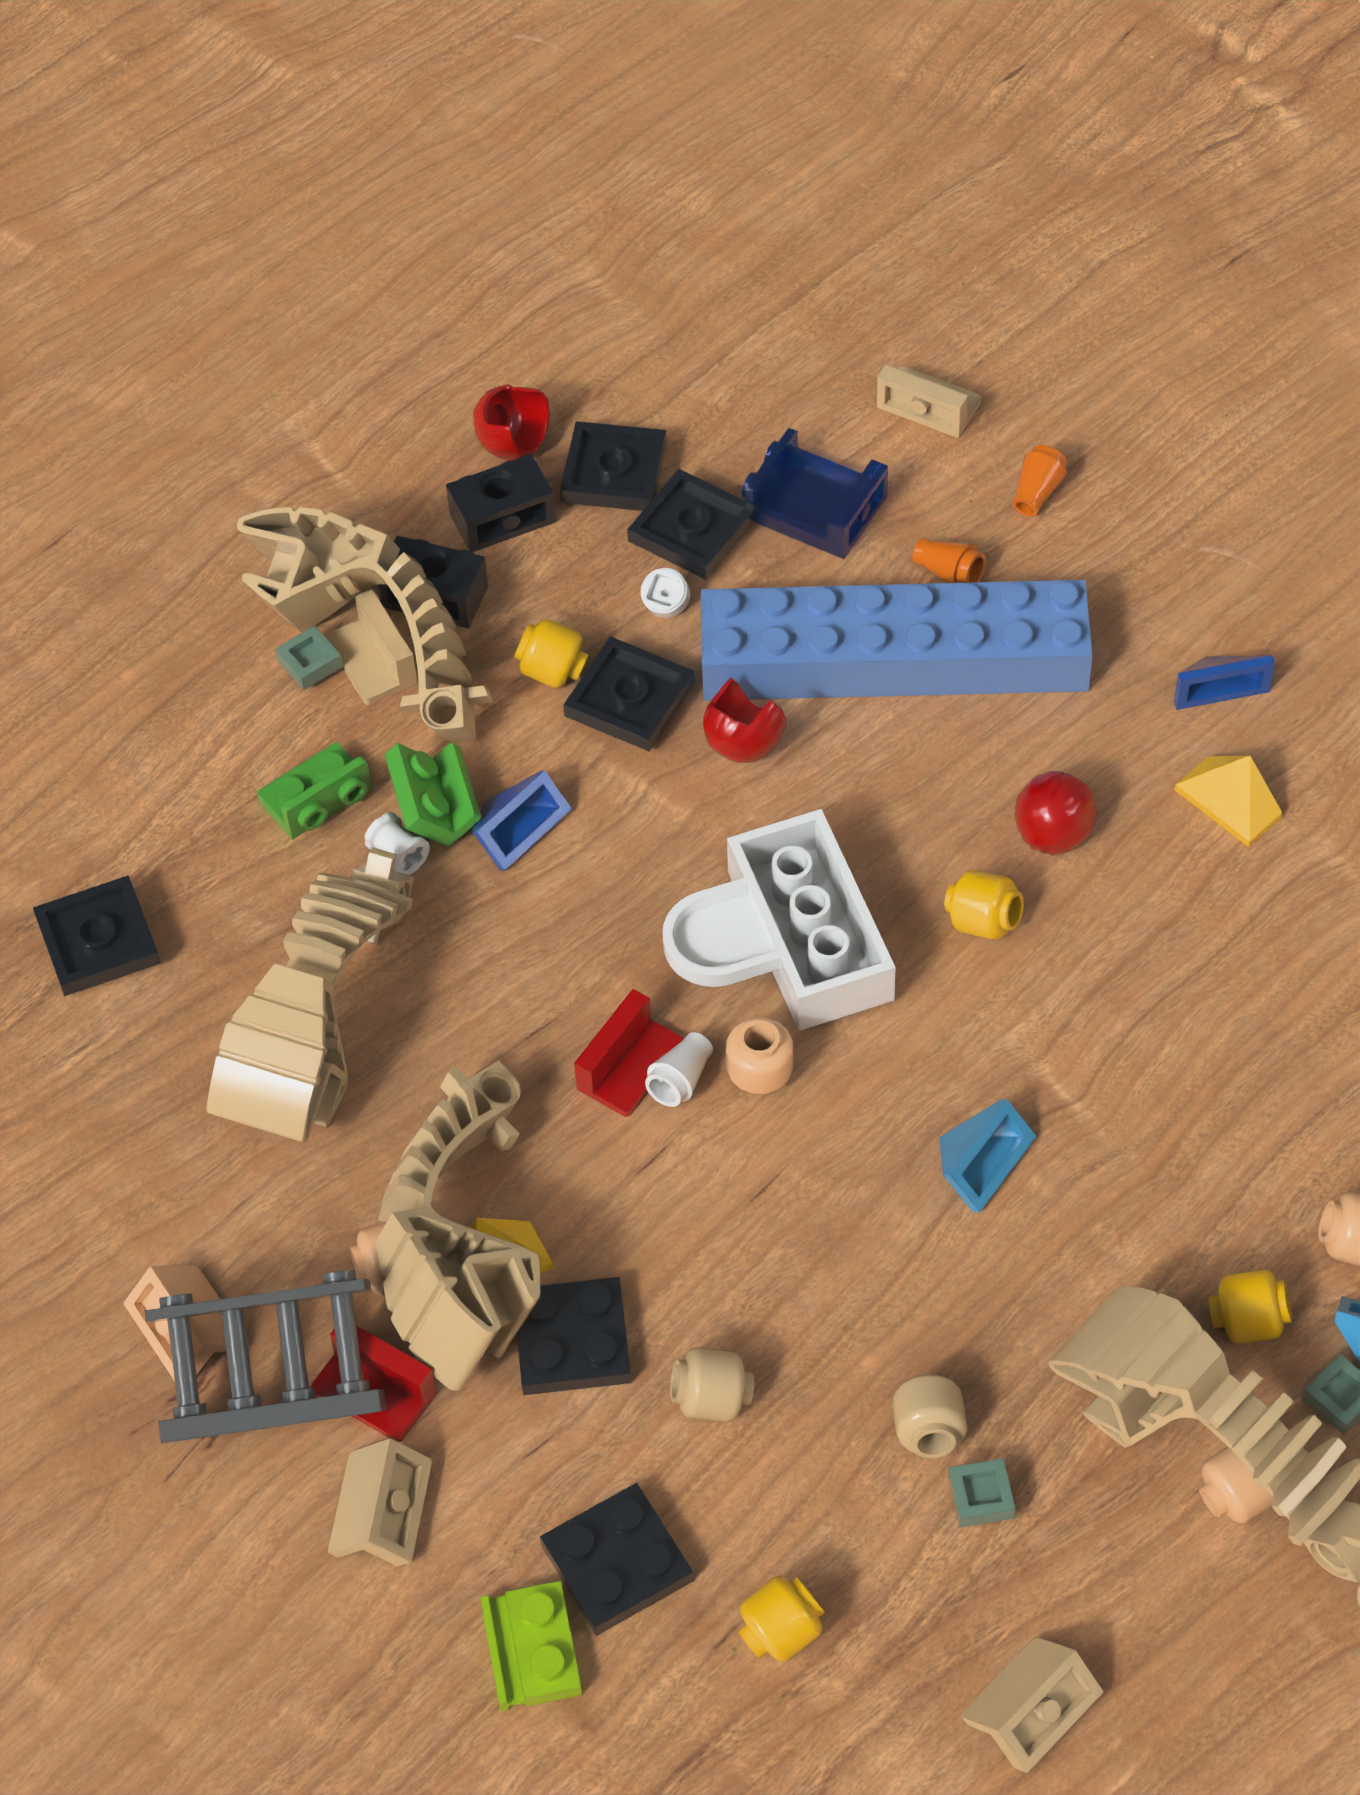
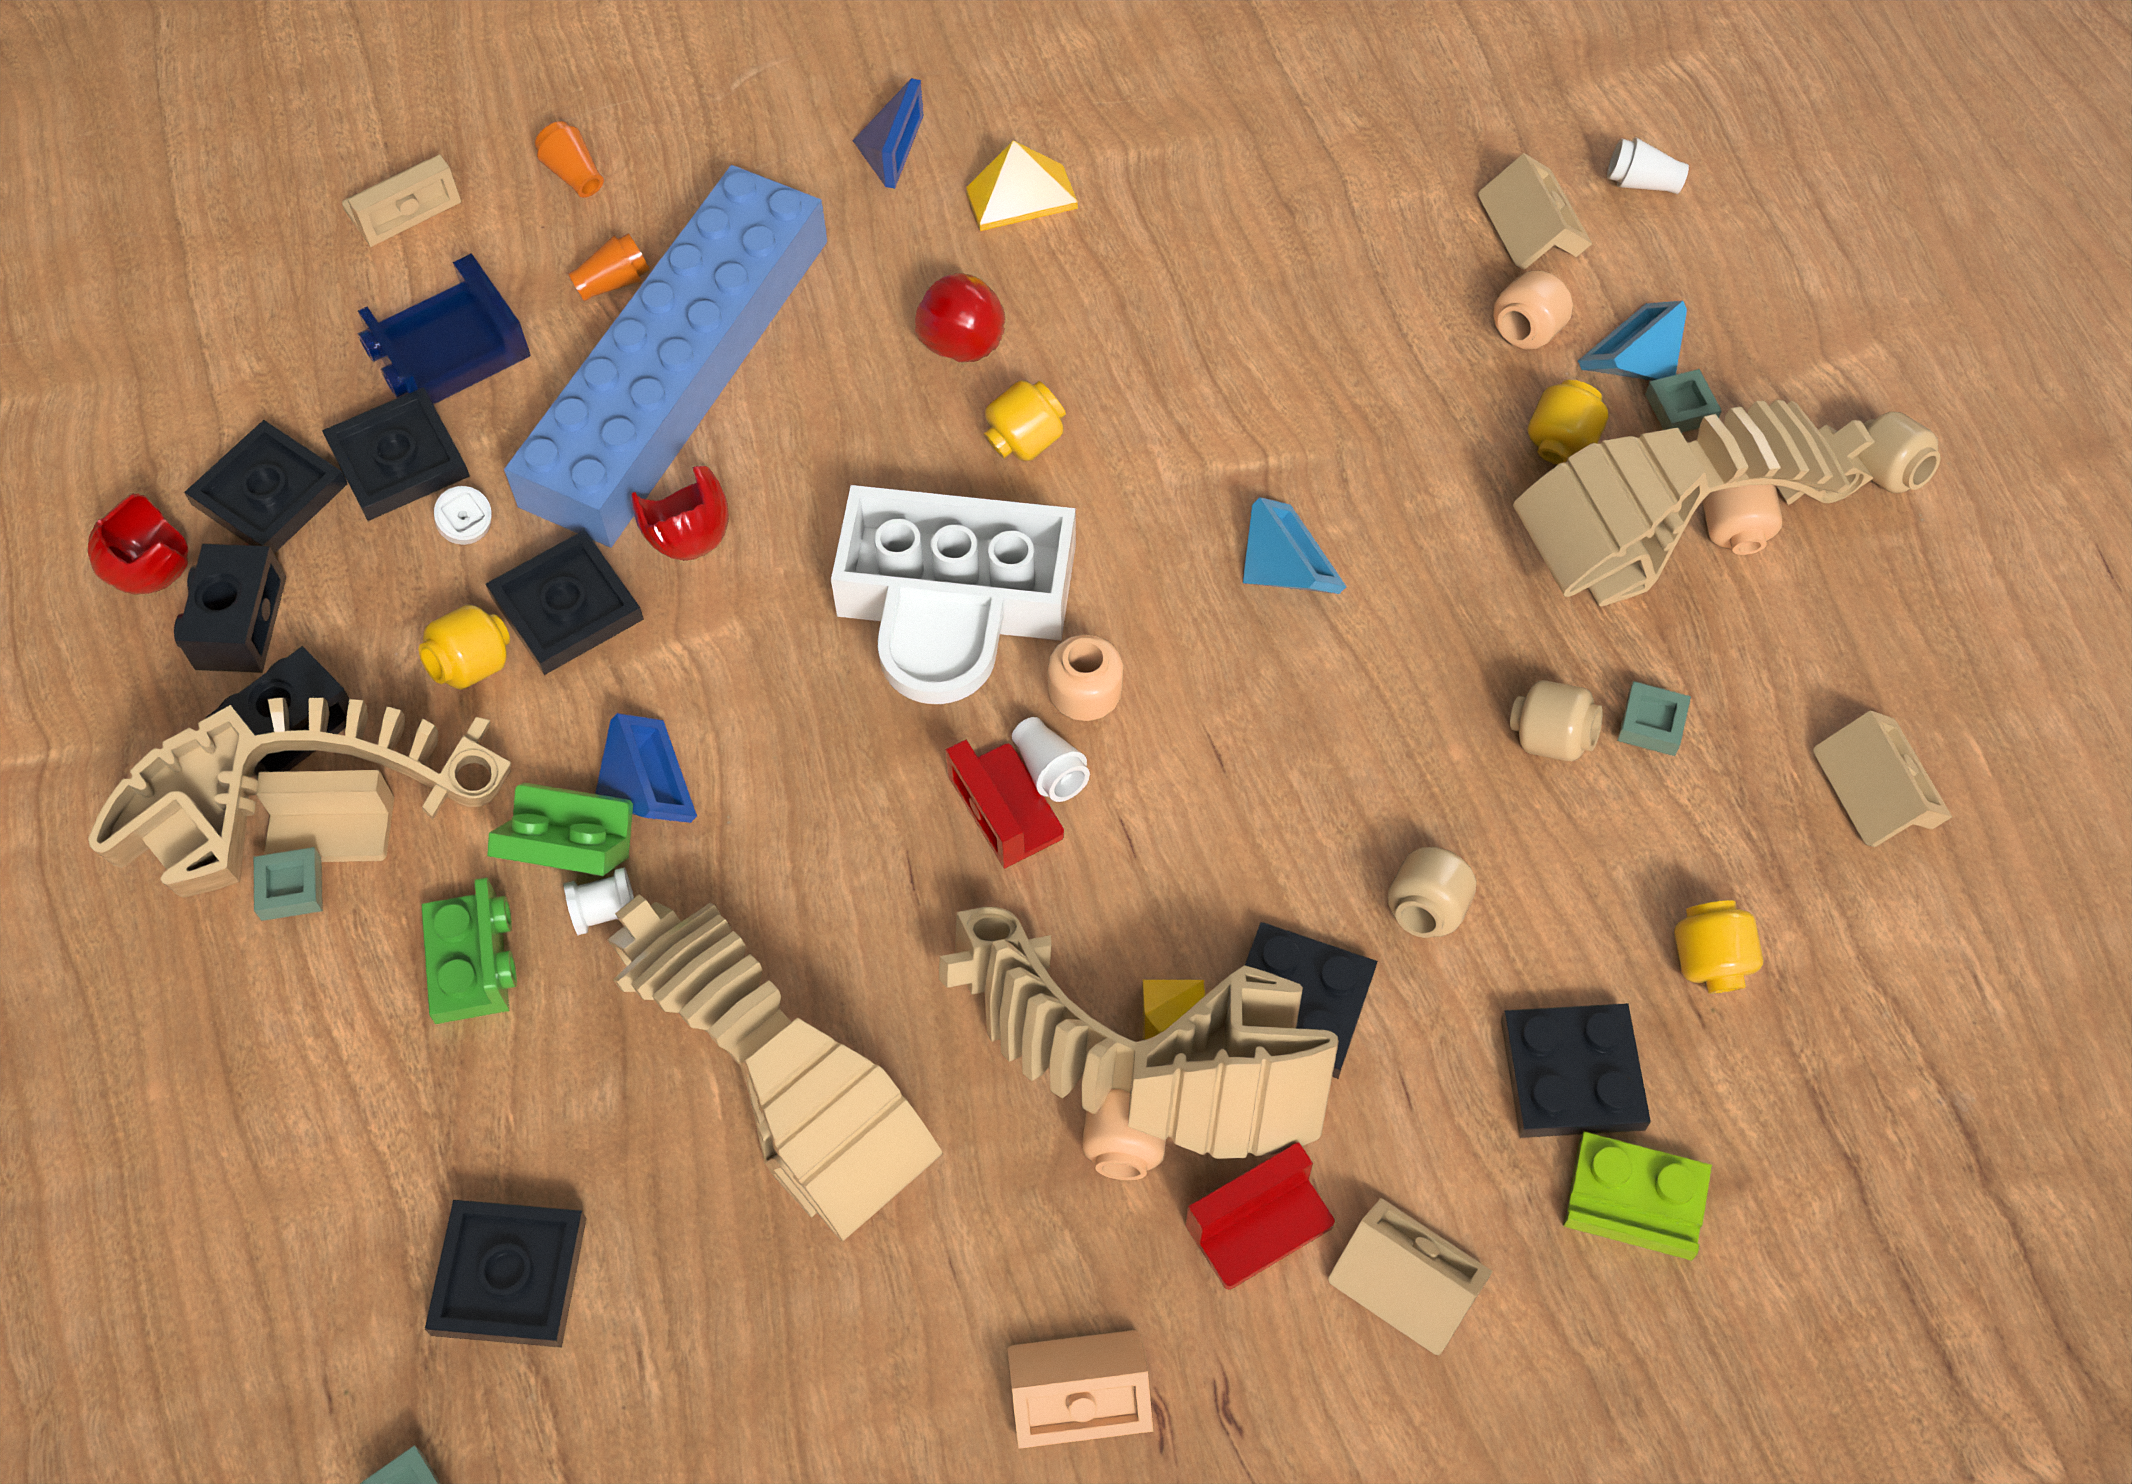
camera: 65 degrees left, 5 degrees up
dark grey fence [145,1270,387,1443] -> none

